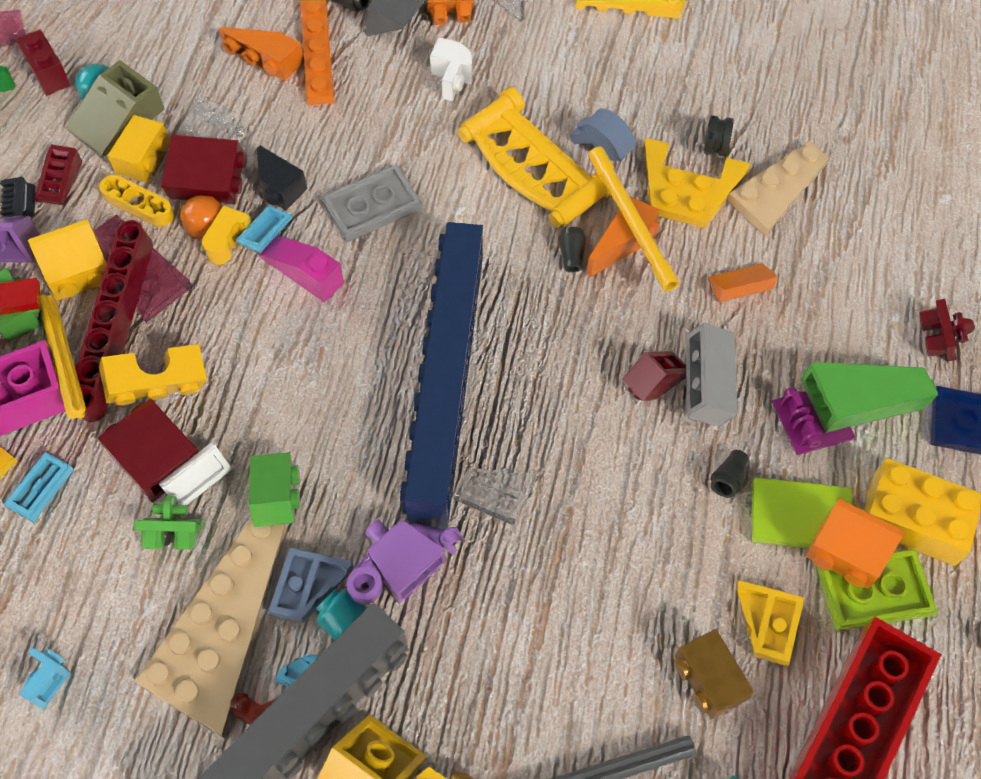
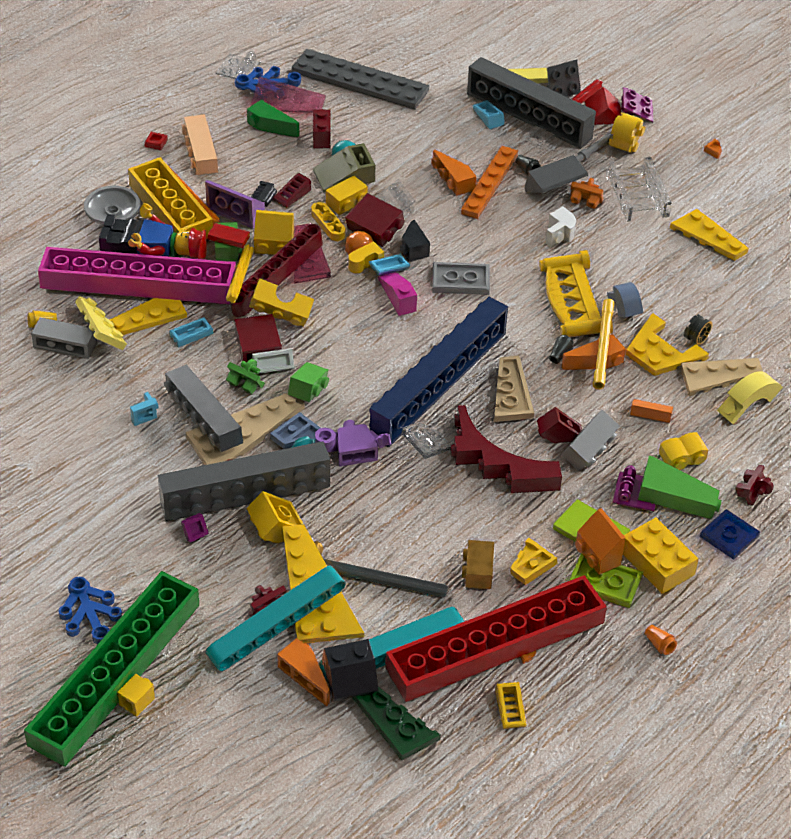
camera: 30 degrees right, 15 degrees down
pearl dark grey cone [711,449,749,498] -> none
none -> brick [164,364,243,452]
none -> dark red arch [450,405,562,494]
none -> tan wing [494,356,534,422]
none -> yellow brick [659,432,708,470]
none -> light yellow arch [717,371,783,425]

